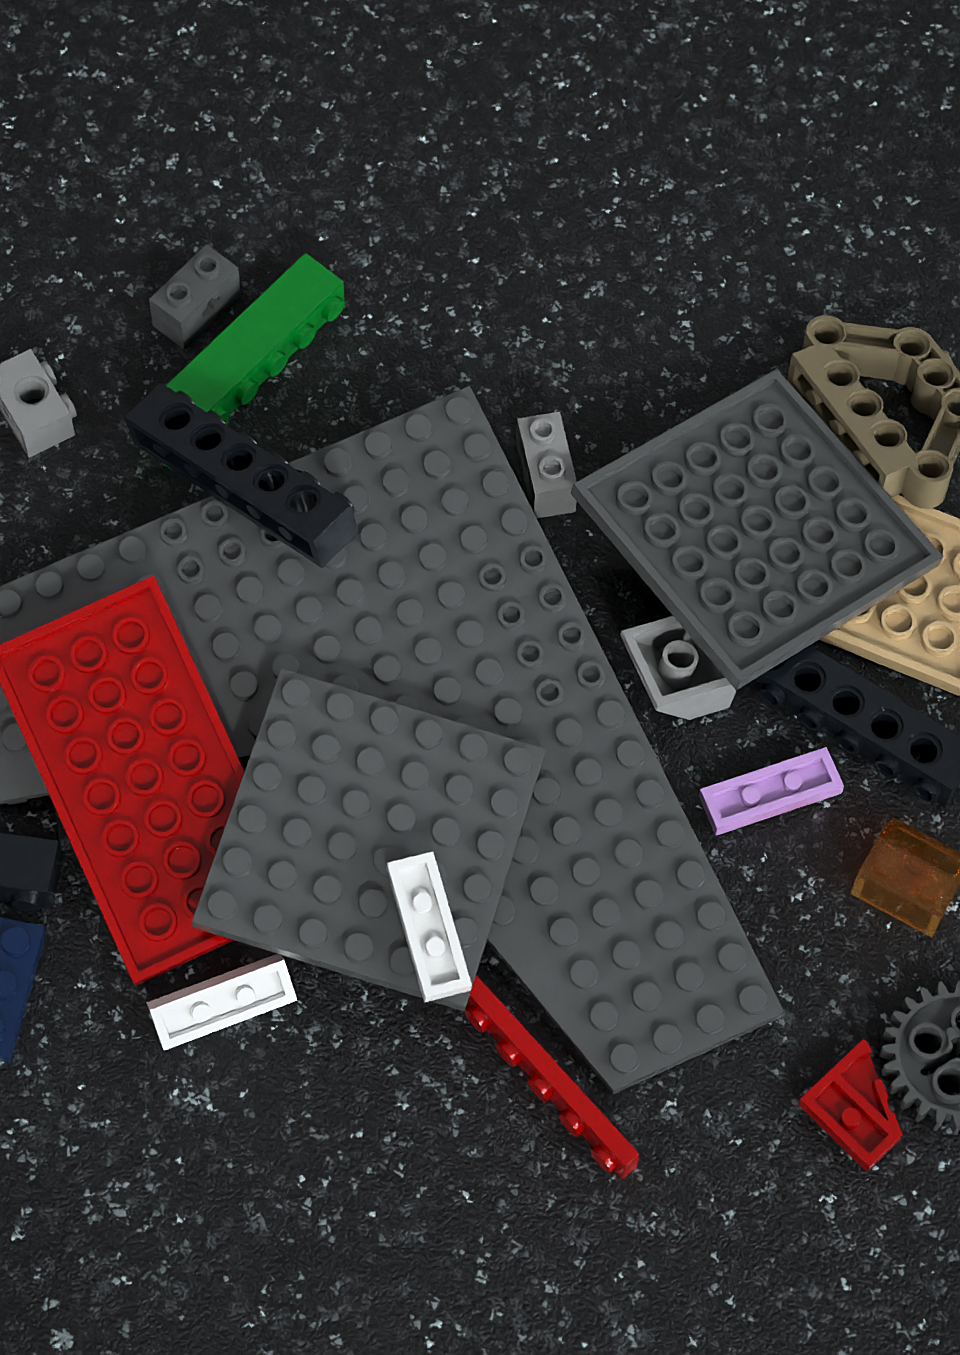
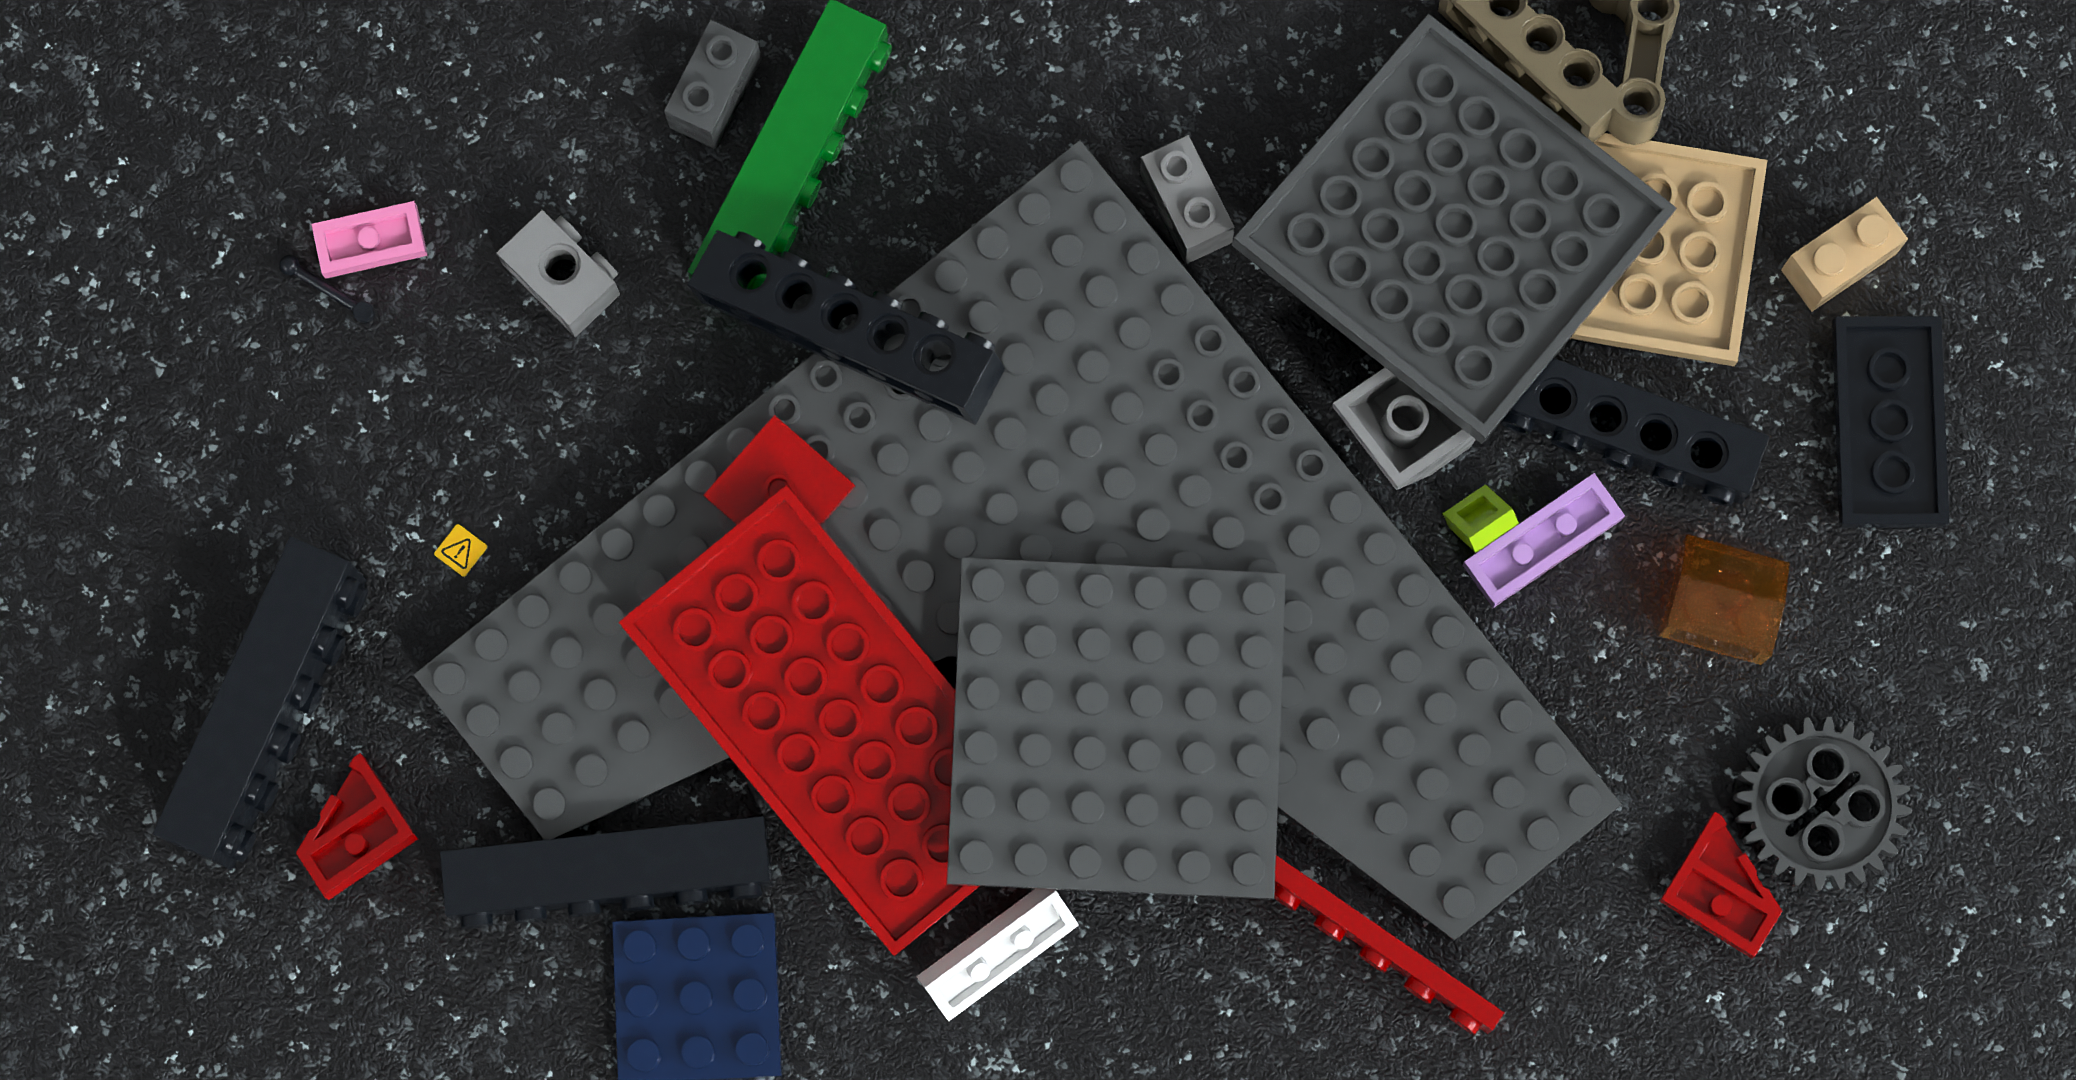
camera: 10 degrees left, 15 degrees up
white plate [386,851,472,1002] -> none
none -> red plate [703,415,856,526]
none -> lime plate [1442,484,1519,553]

